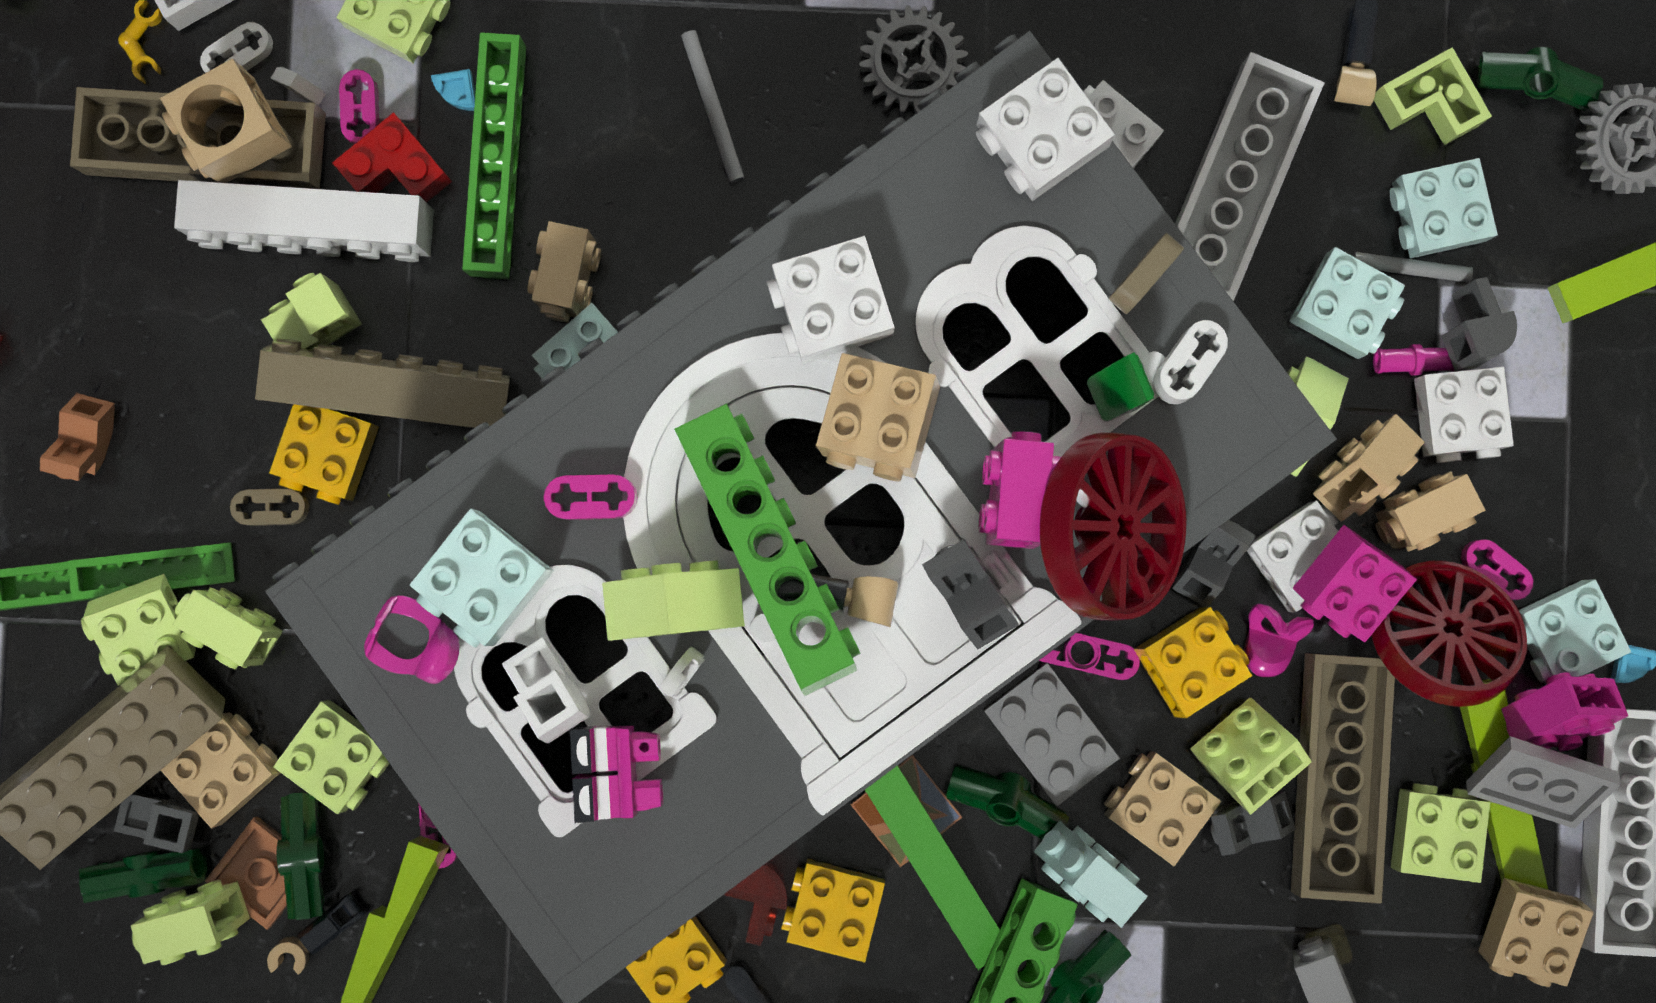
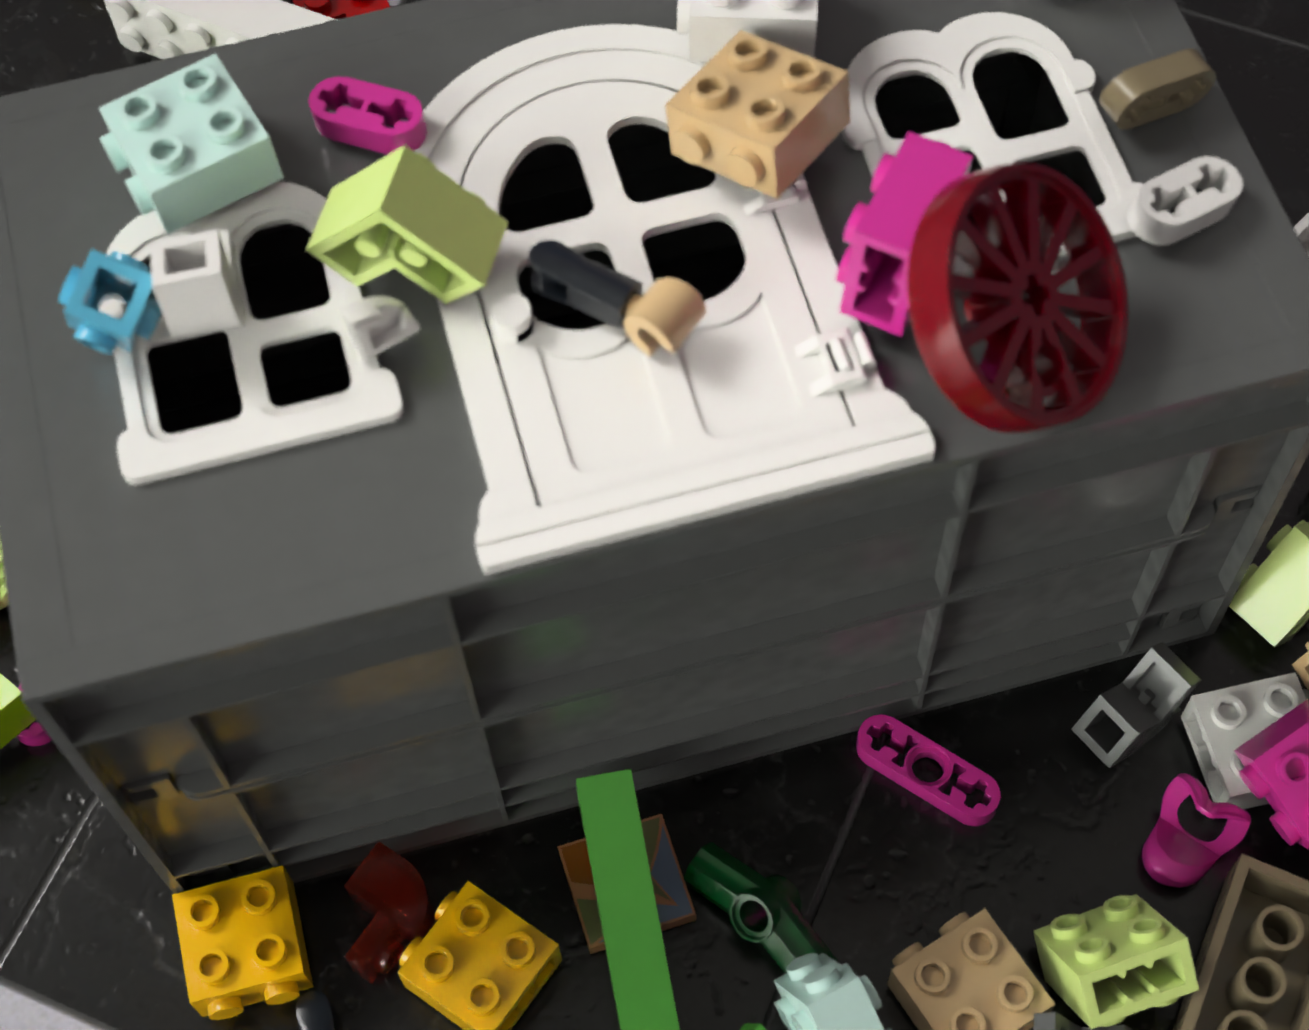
camera: 20 degrees right, 25 degrees down
dark pink piece [364,596,460,684] -> none
dark pink hips [570,726,663,823] -> none
bright green brick [674,403,861,696] -> none
dark grey brick [922,539,1019,650] -> none
light grey plate [983,663,1120,806] -> none
green slope [1087,352,1154,422] -> none
yellow brick [1134,607,1252,718] -> none
none -> medium azure brick [58,249,162,355]

